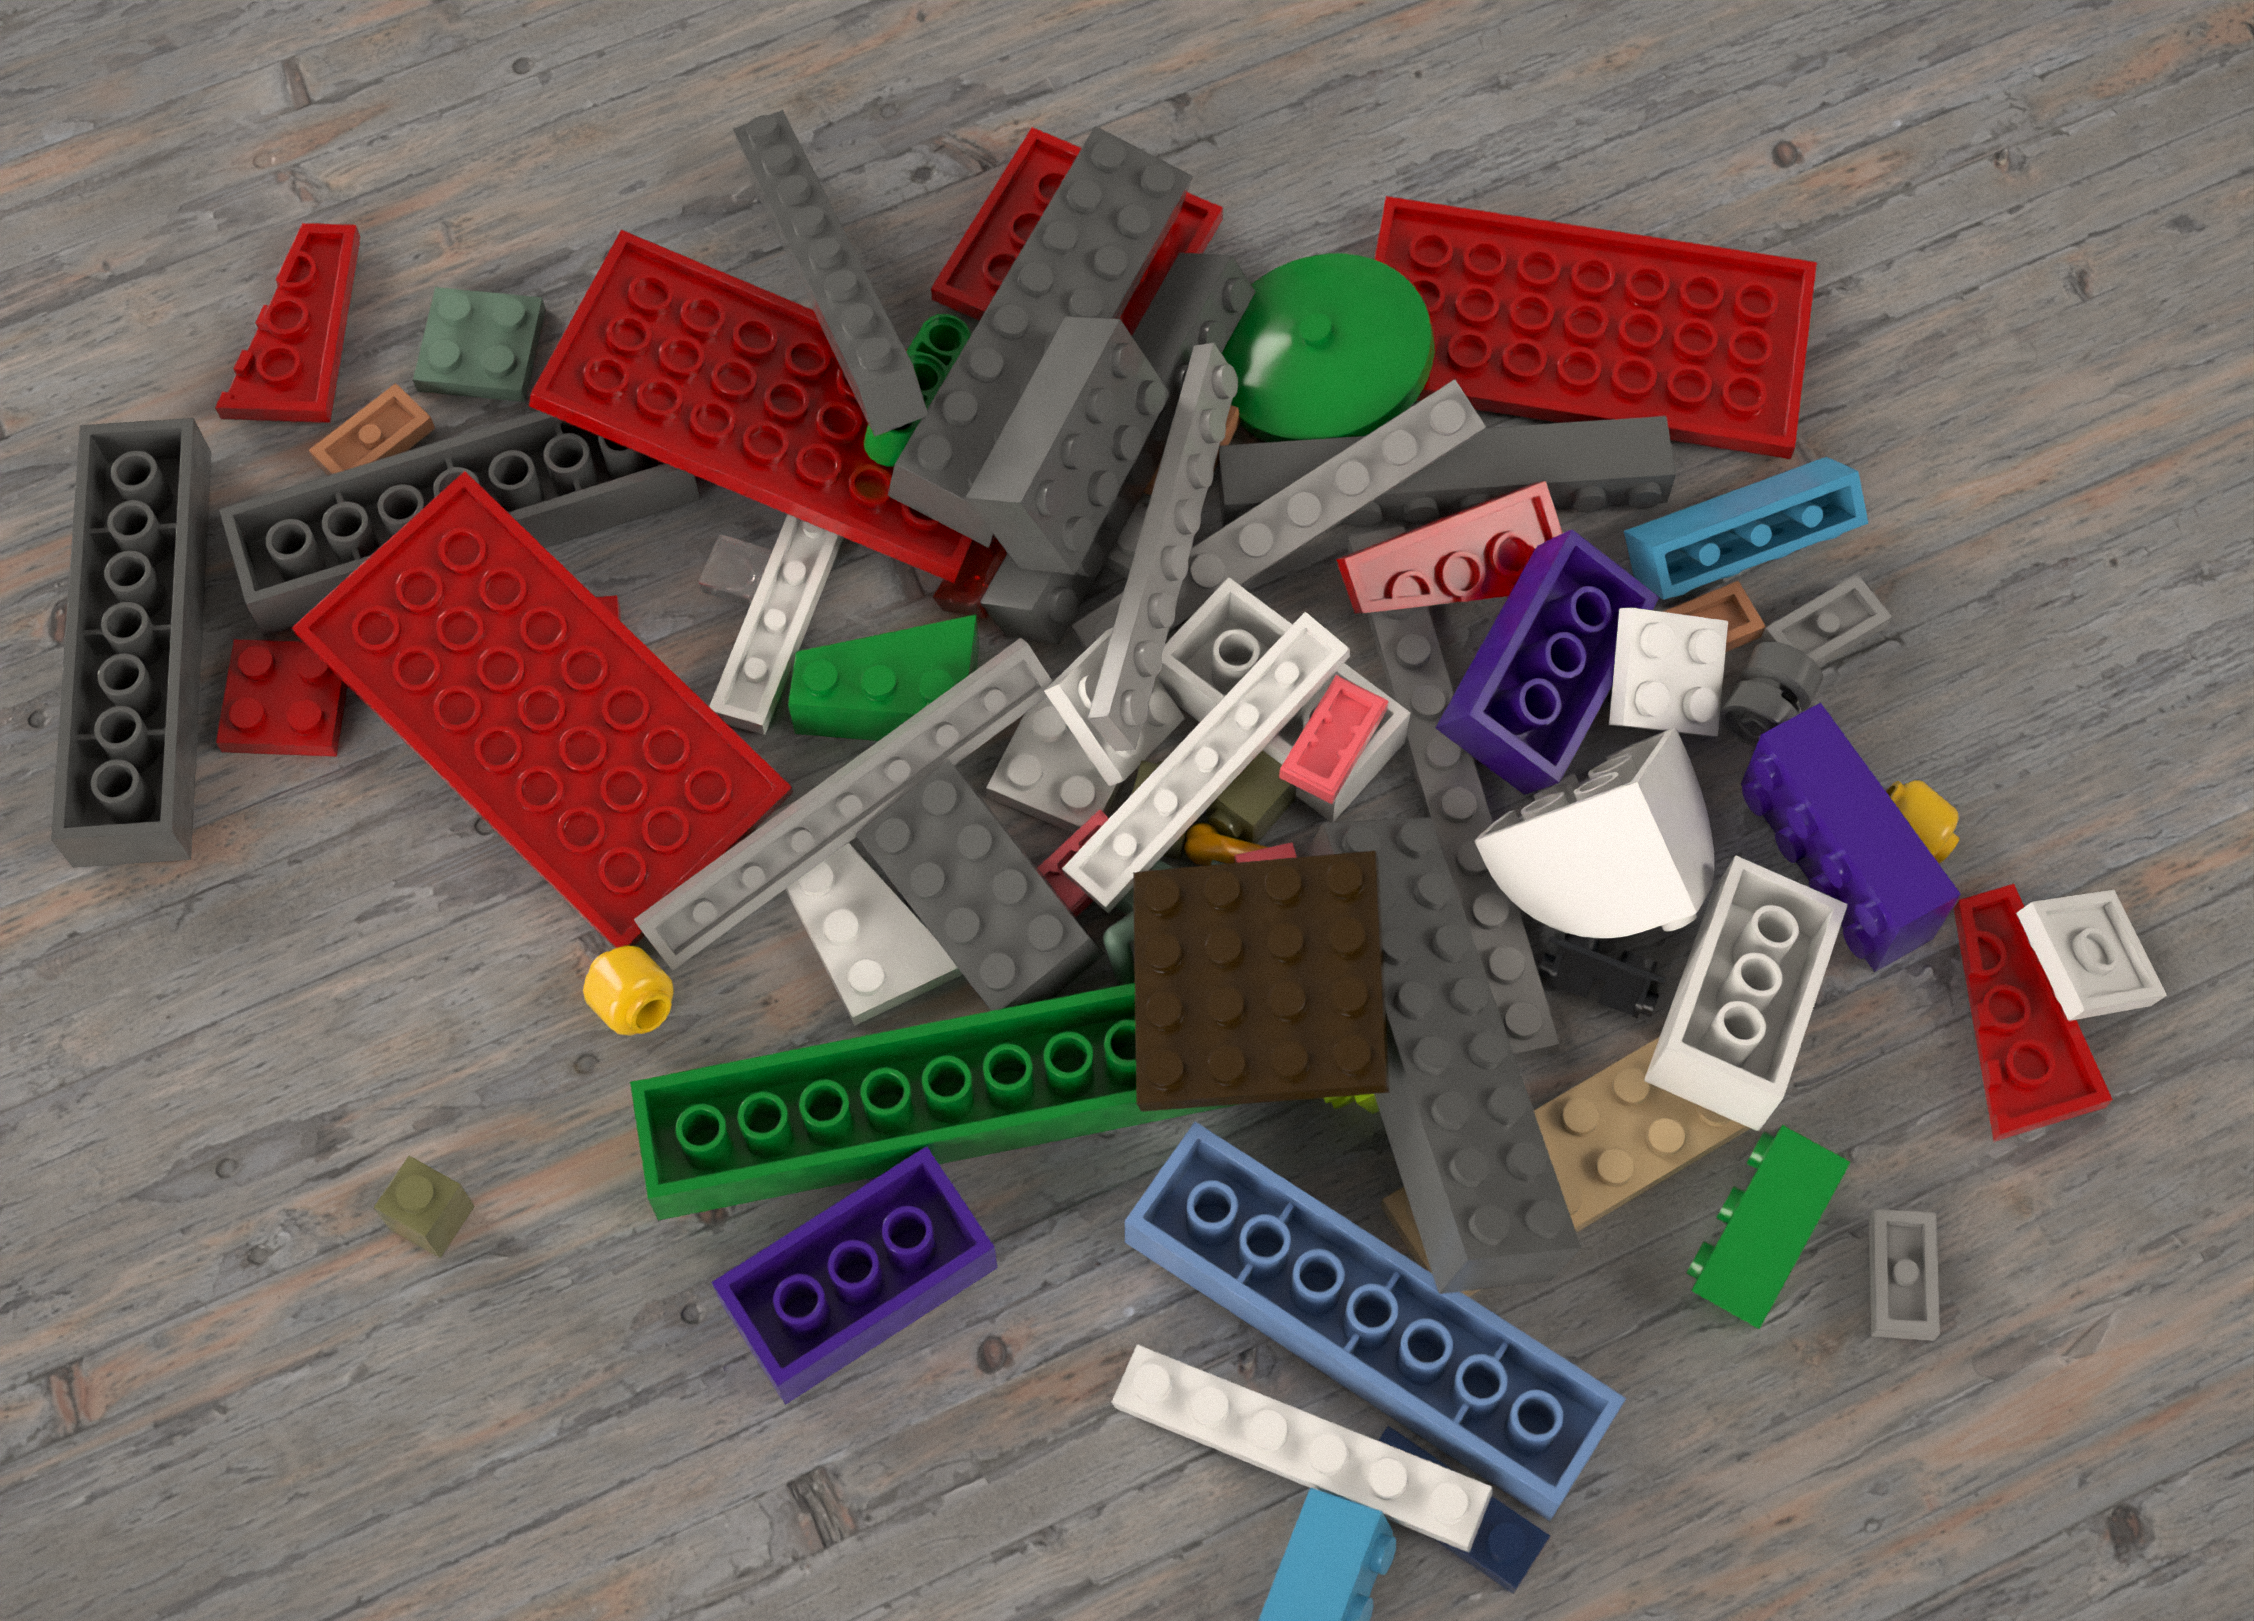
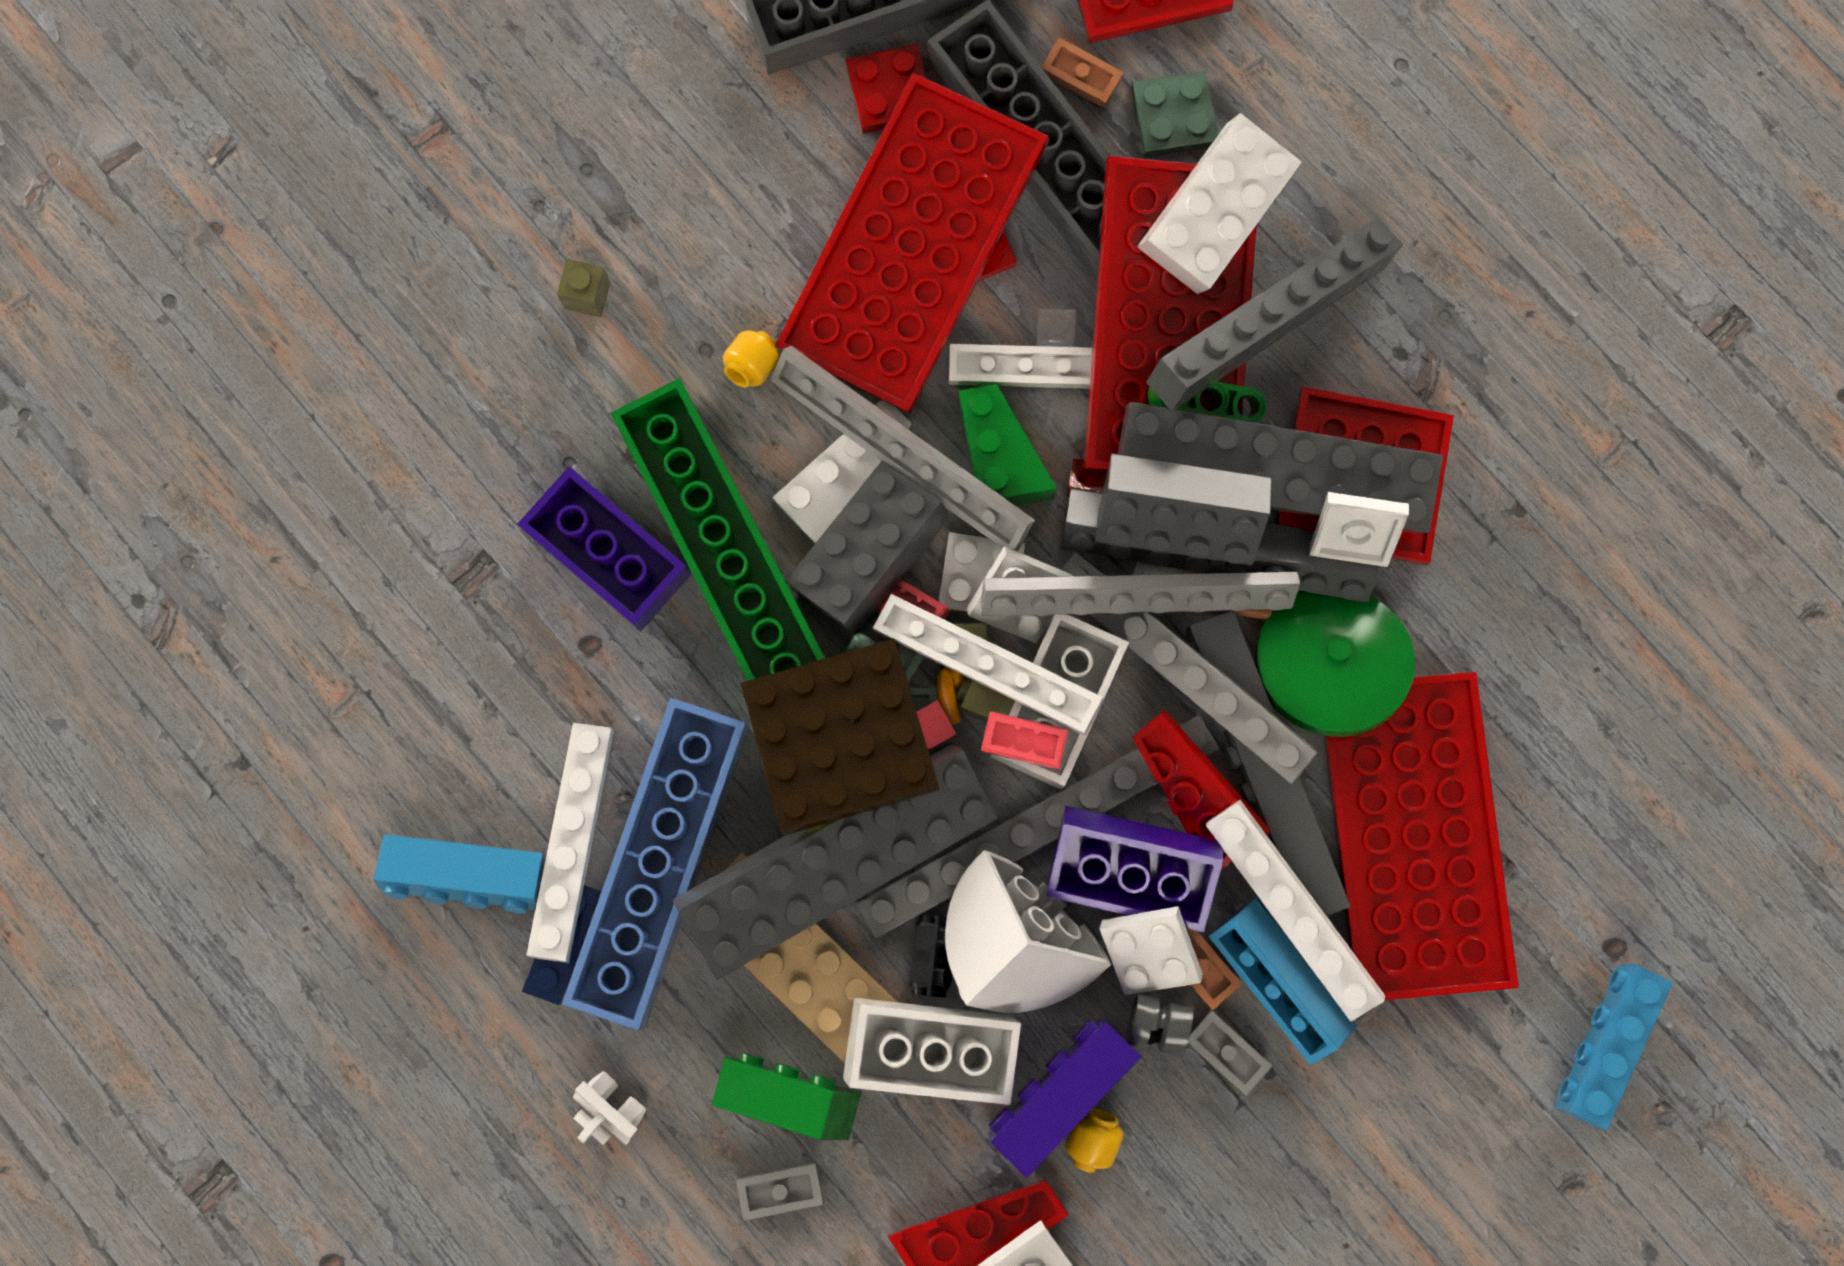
camera: 75 degrees right, 15 degrees up
none -> white hips [572,1071,646,1145]
none -> white brick [1137,113,1302,294]
none -> white plate [1206,800,1385,1022]
none -> white plate [1310,492,1409,567]
none -> dark azure brick [1554,964,1673,1131]

